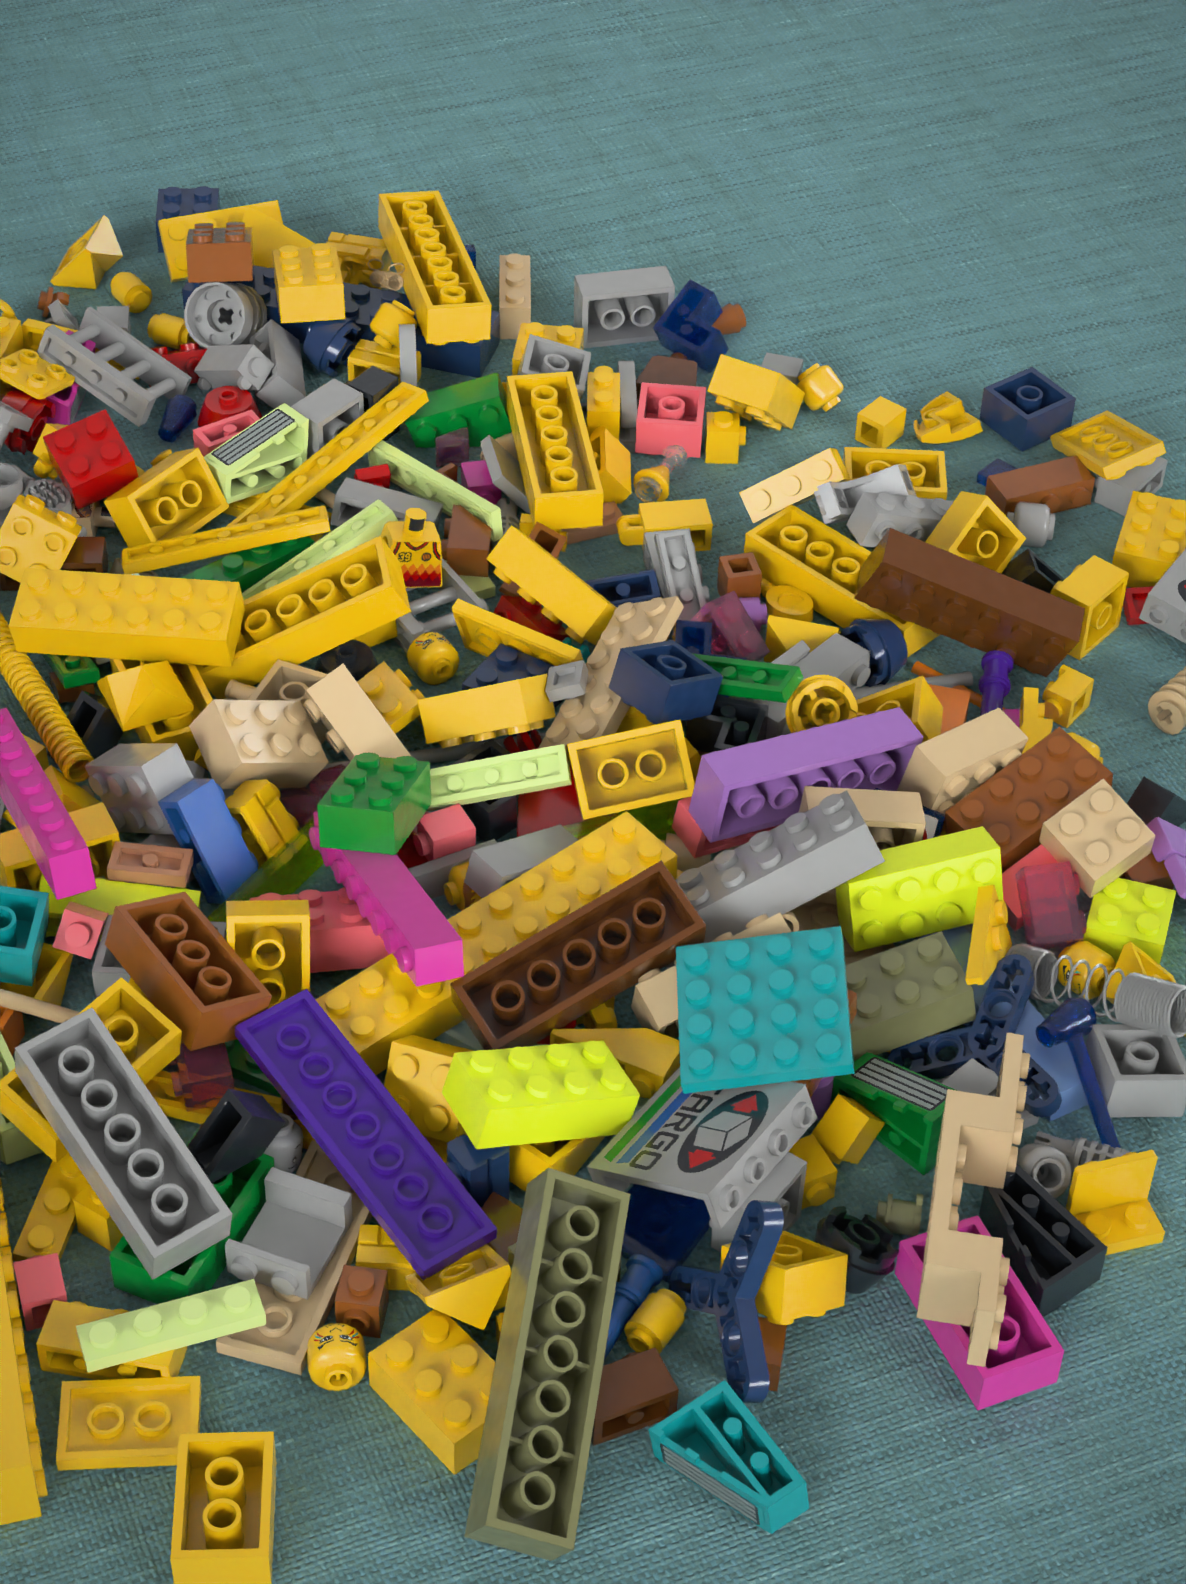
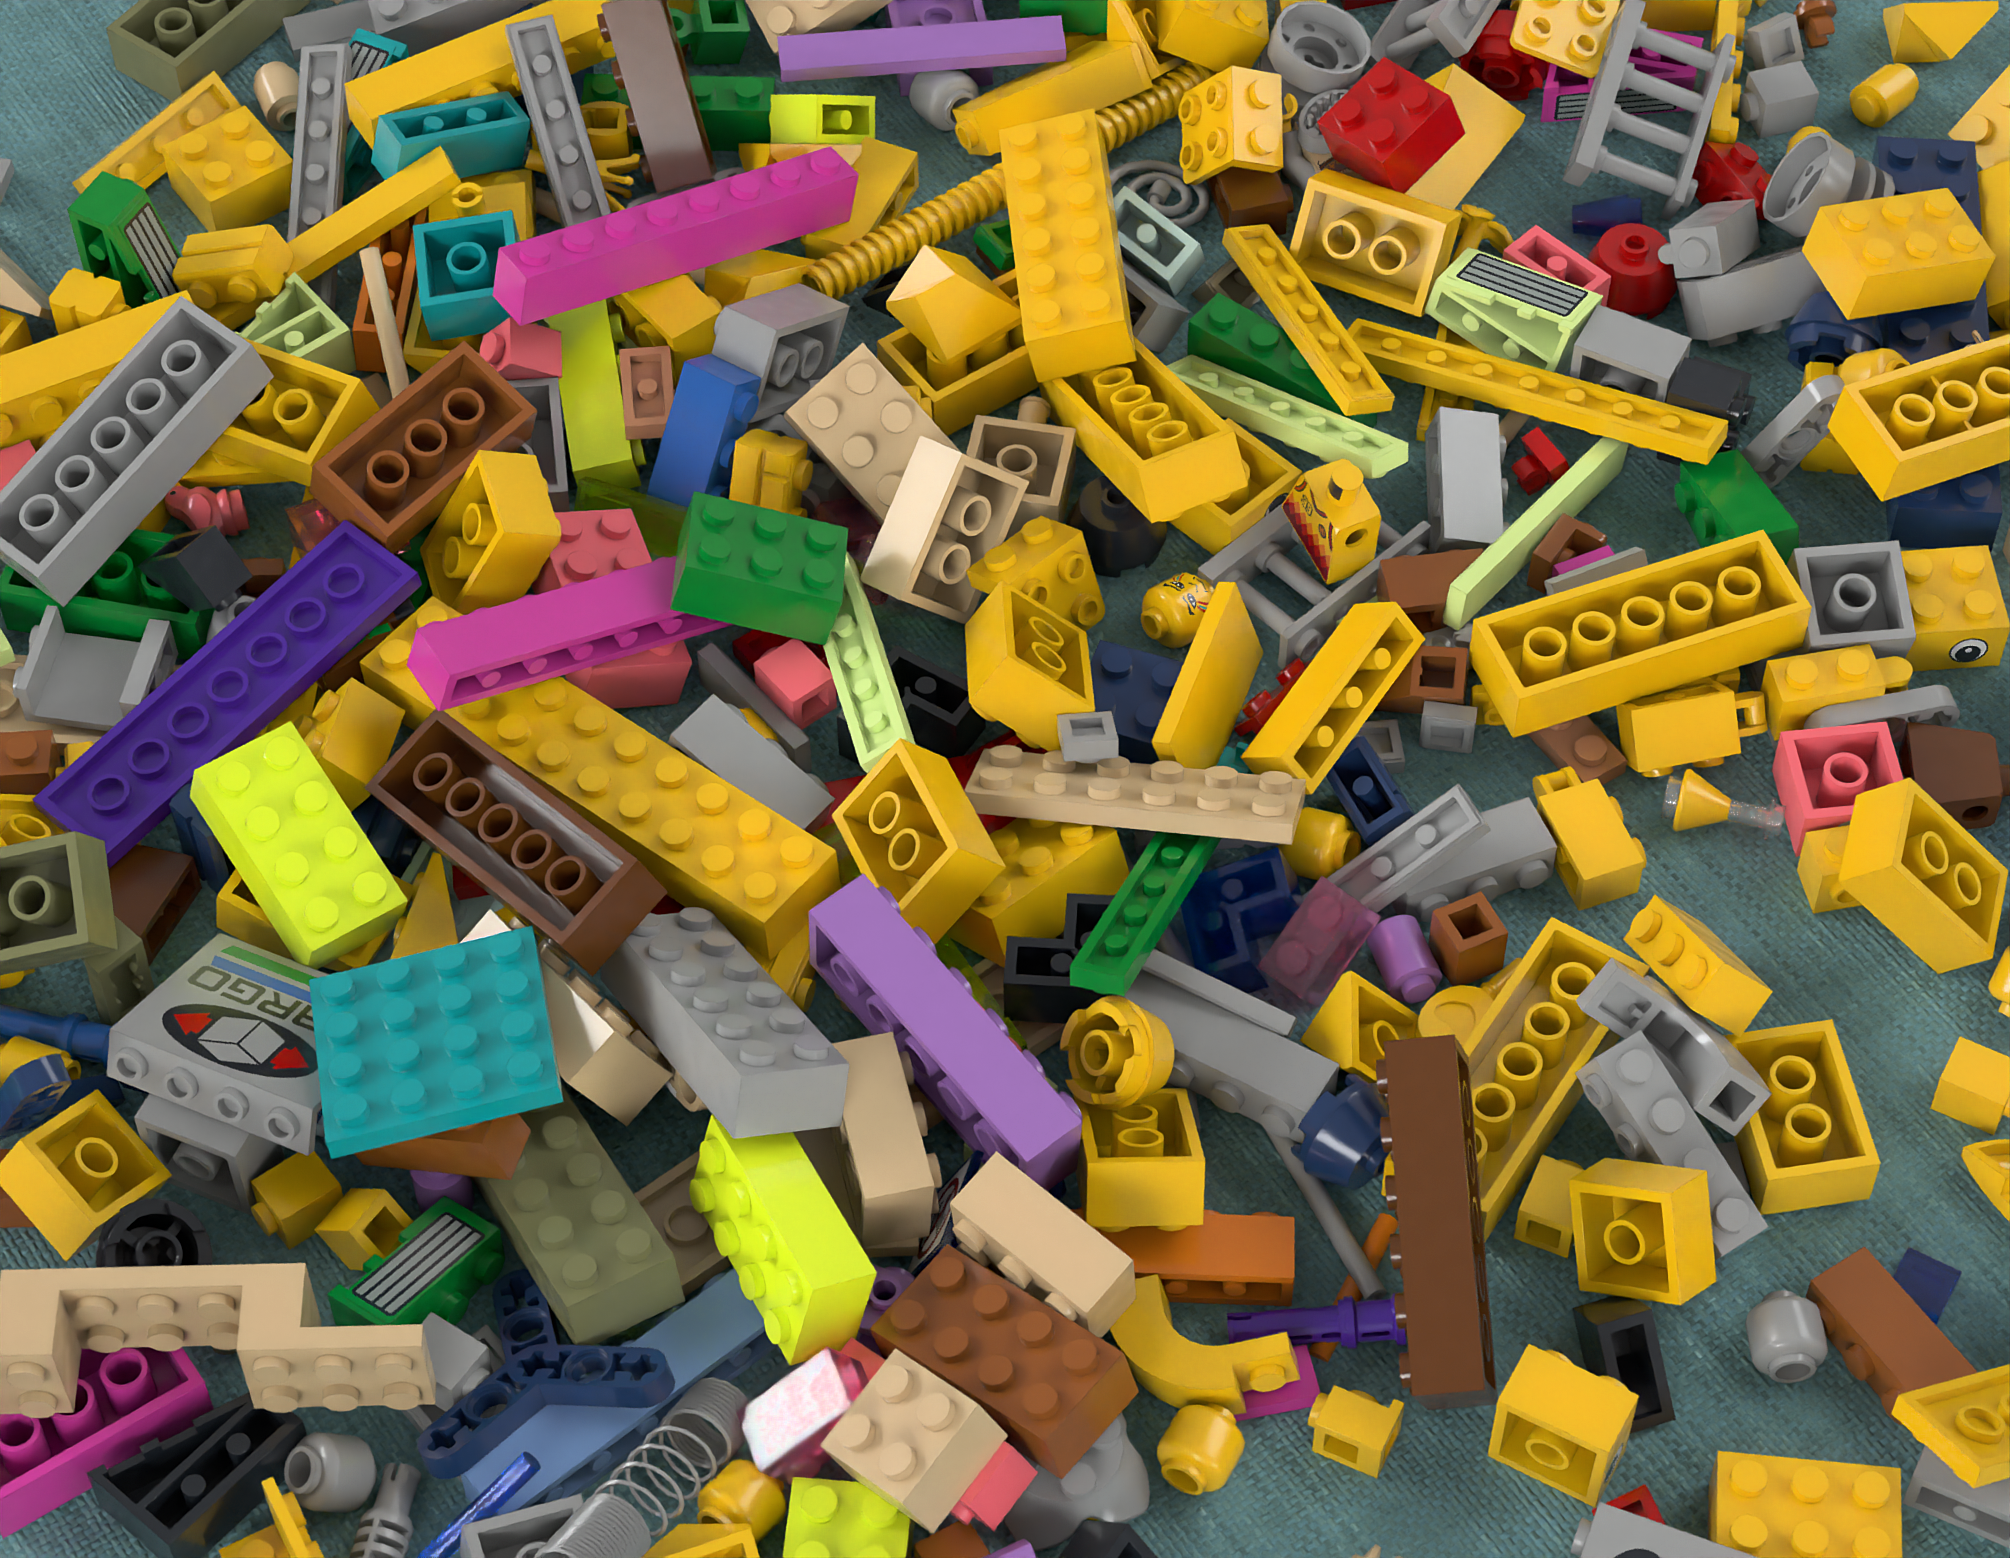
camera: 80 degrees right, 10 degrees up
dark orange brick [186,222,254,283] -> none
clear pink slope [436,427,469,468] -> none
dark blue brick [608,640,723,725] -> none
yellow wing [965,885,1012,985] -> none
clear blue cone [1035,997,1097,1048] -> none
none -> light grey tile [1419,701,1478,754]

